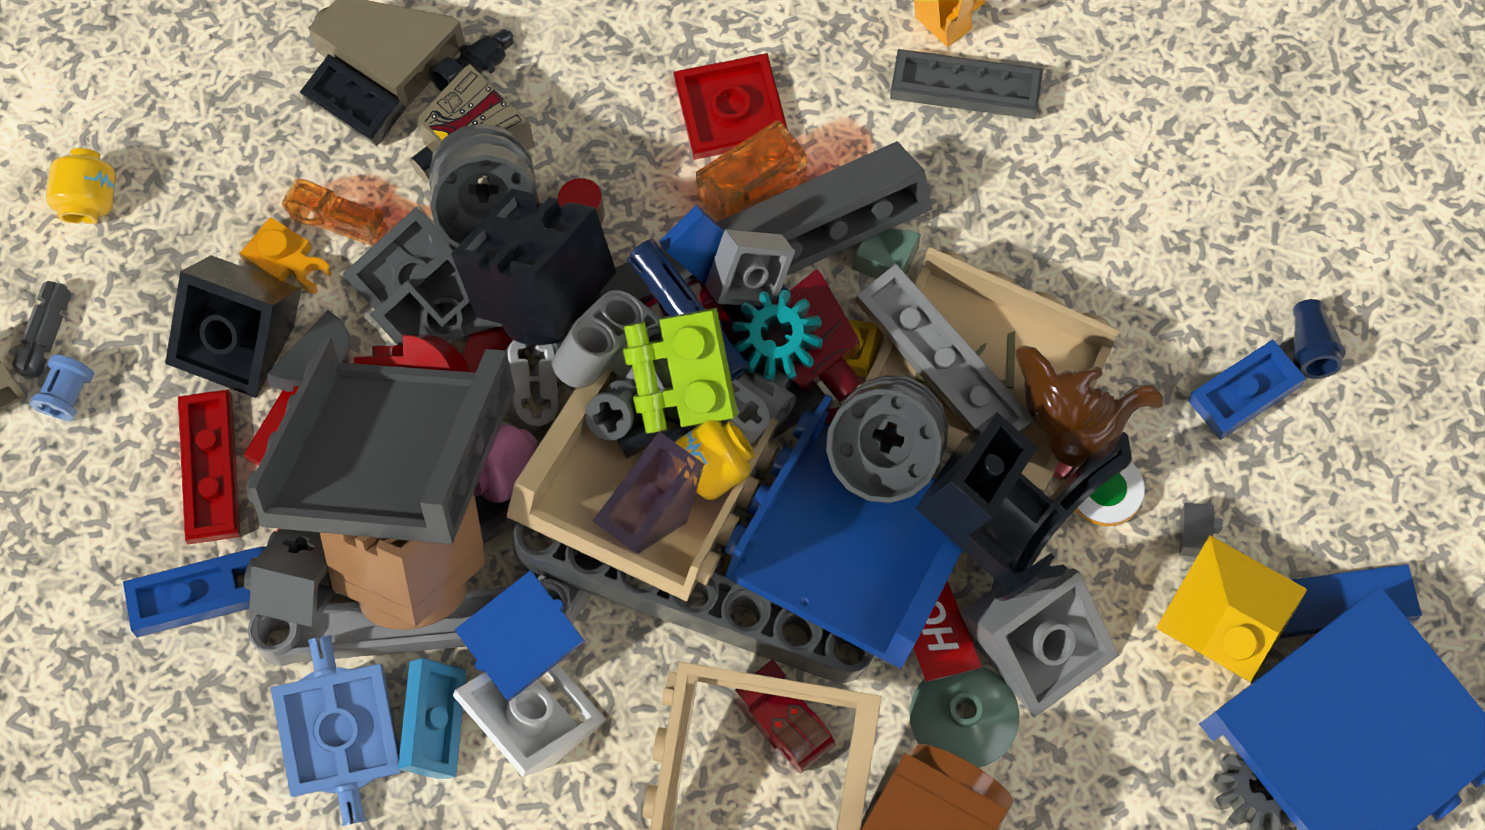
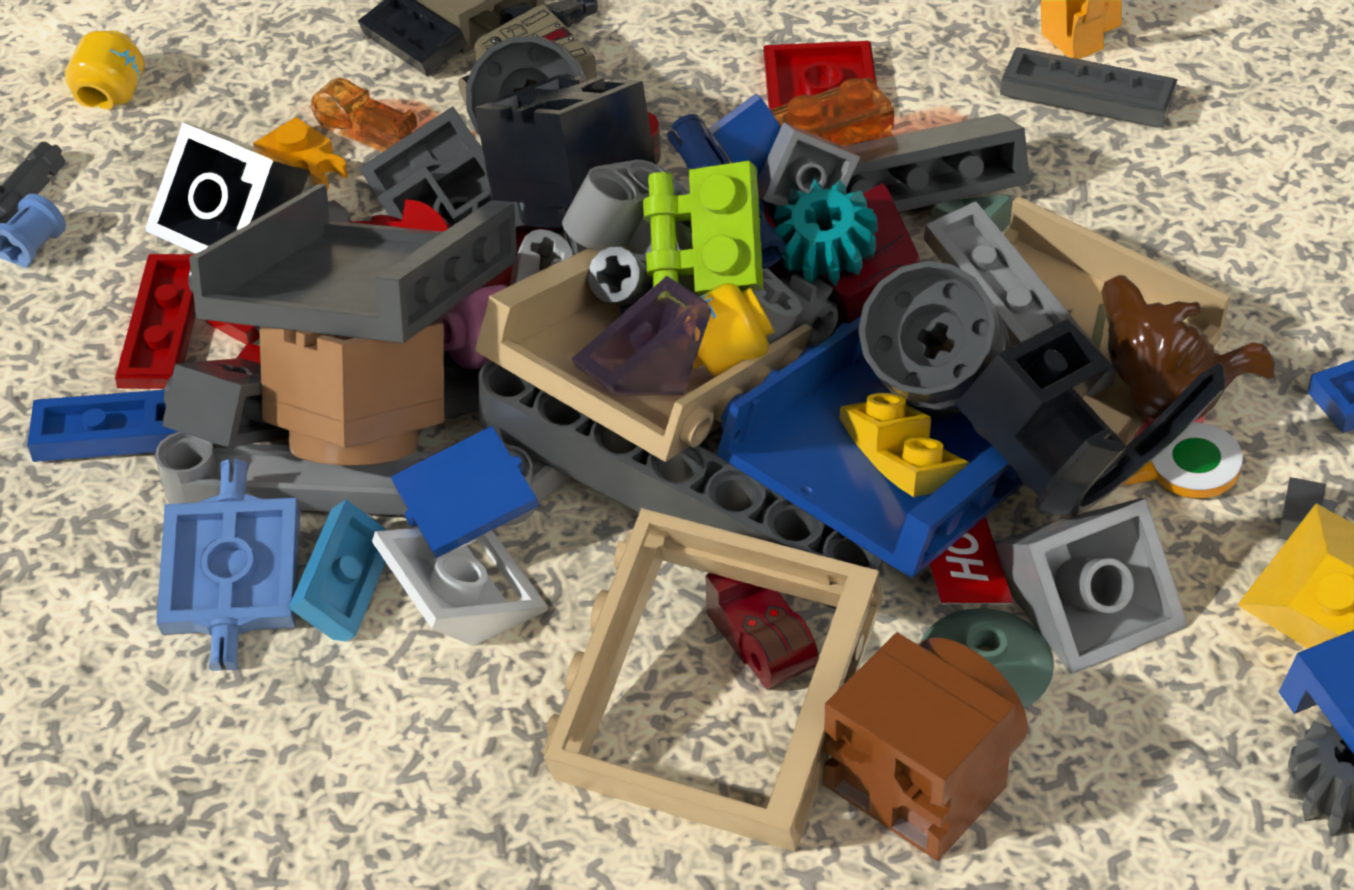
camera: 10 degrees right, 20 degrees down
none -> yellow slope [840,393,969,497]

